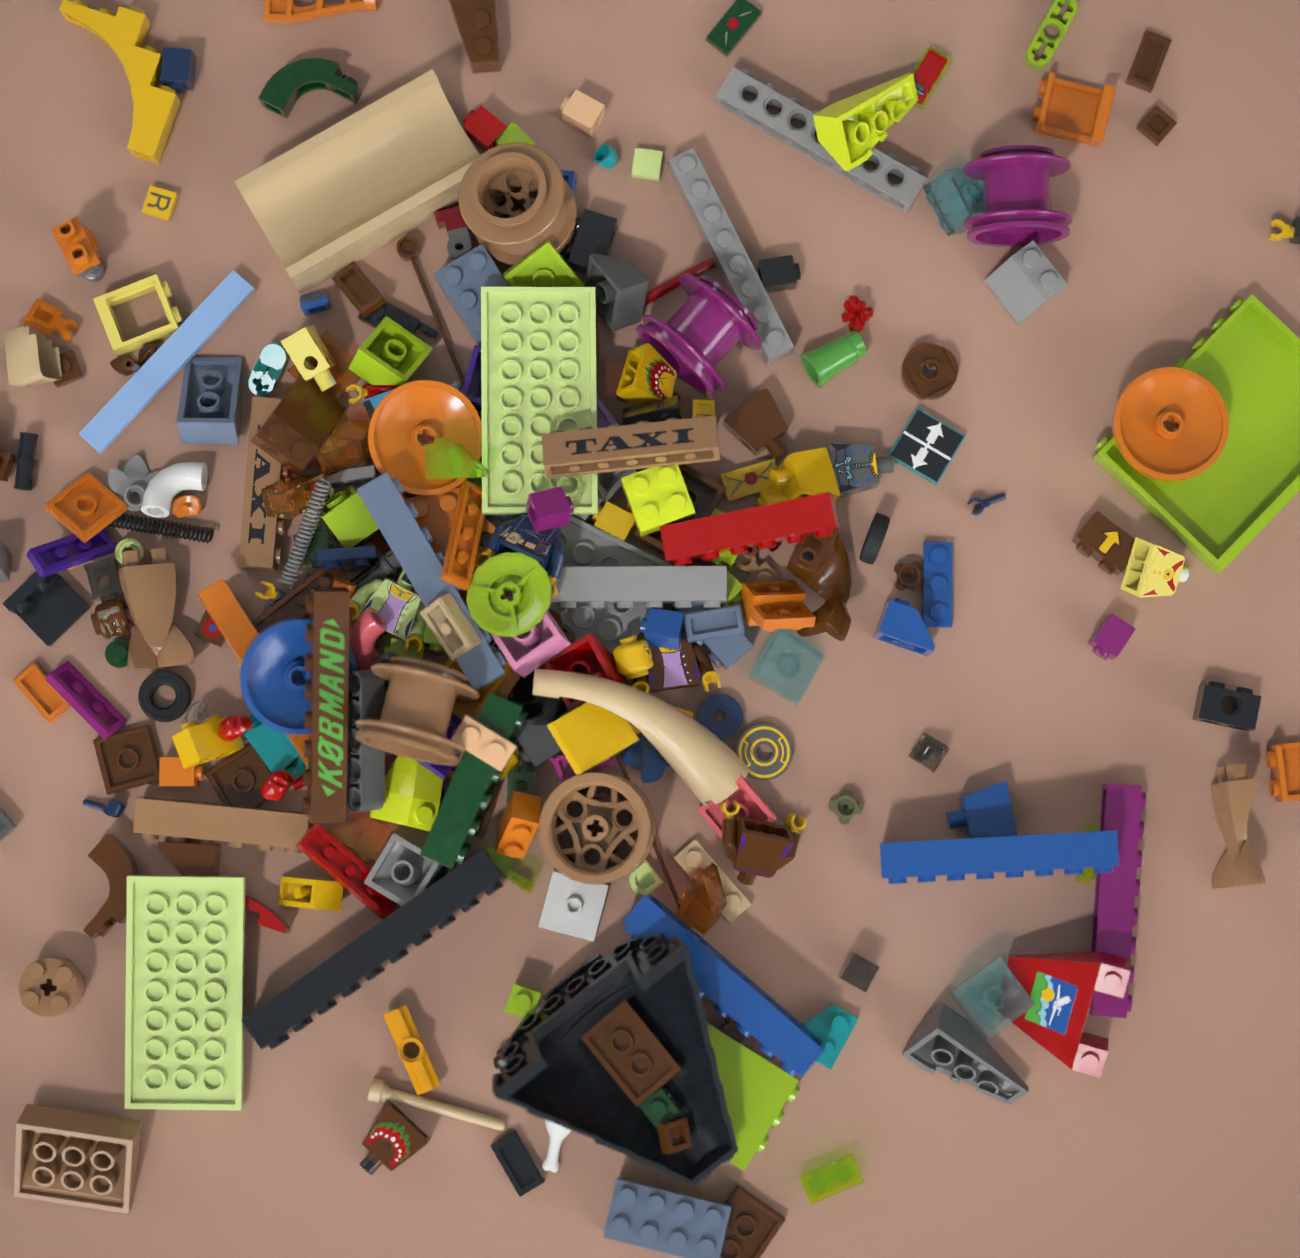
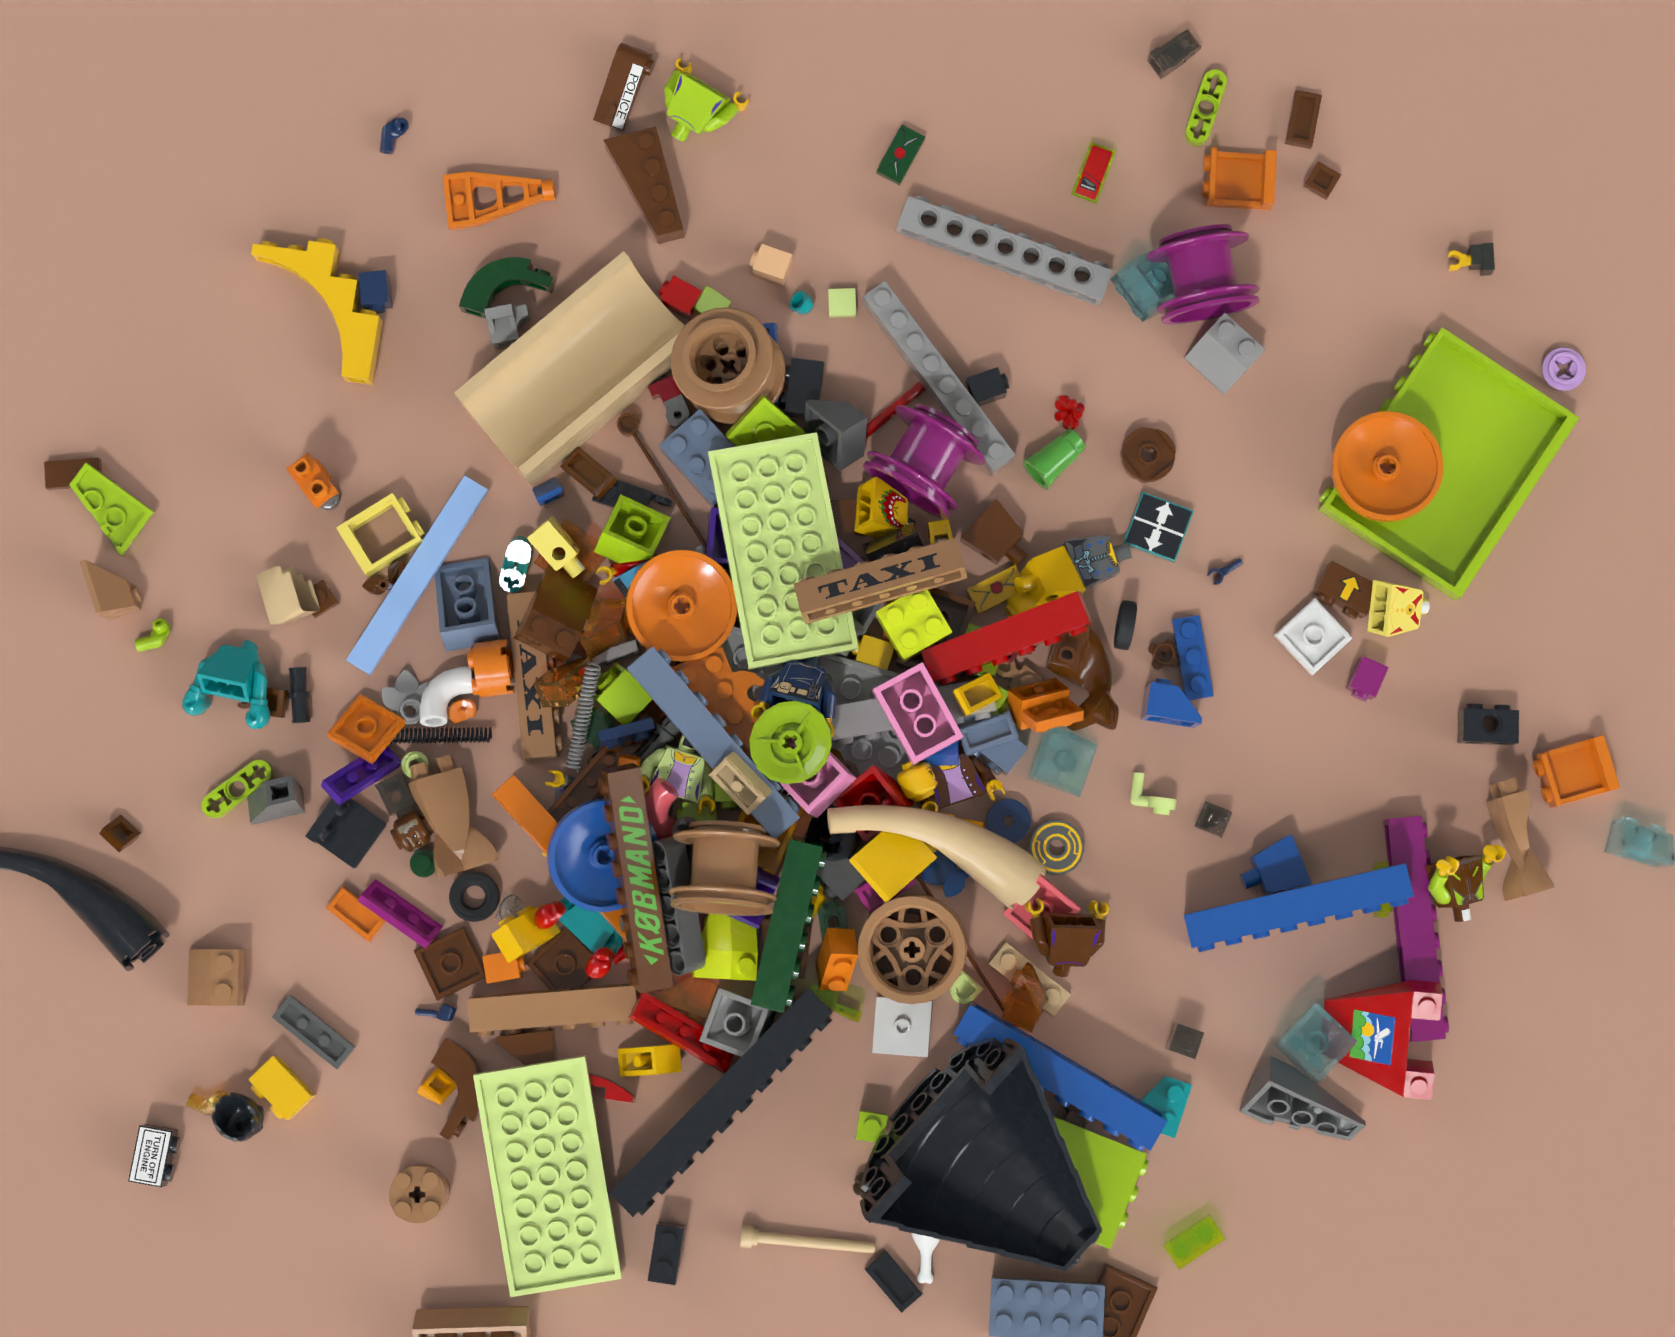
camera: 10 degrees left, 0 degrees up
orange plate [23,298,78,341] -> none
yellow tile [142,185,178,222] -> none
tile [194,610,225,647] -> none
reddish brown torso [359,1101,431,1175] -> none
light orange piece [383,1004,441,1095] -> none
clear neon green slope [425,438,490,480] -> none
orange tile [440,480,485,590] -> none
light nougat plate [451,715,517,771] -> none
magenta brick [525,486,573,533] -> none
reddish brown plate [581,999,682,1107] -> none
dark green plate [639,1086,681,1129] -> none
reddish brown plate [657,1117,692,1154] -> none
neon yellow wedge [813,73,918,171] -> none
olive plate [828,790,863,824] -> none
none -> light orange slope [417,1067,457,1105]
none -> orange brick [467,639,515,698]
none -> light grey brick [484,304,531,350]
none -> black brick [647,1221,686,1285]
none -> bright pink brick [872,662,963,765]
none -> yellow slope [951,672,1003,718]
none -> yellowish green plate [1130,772,1177,815]
none -> white plate [1274,598,1352,676]
none -> torso [1425,844,1506,922]

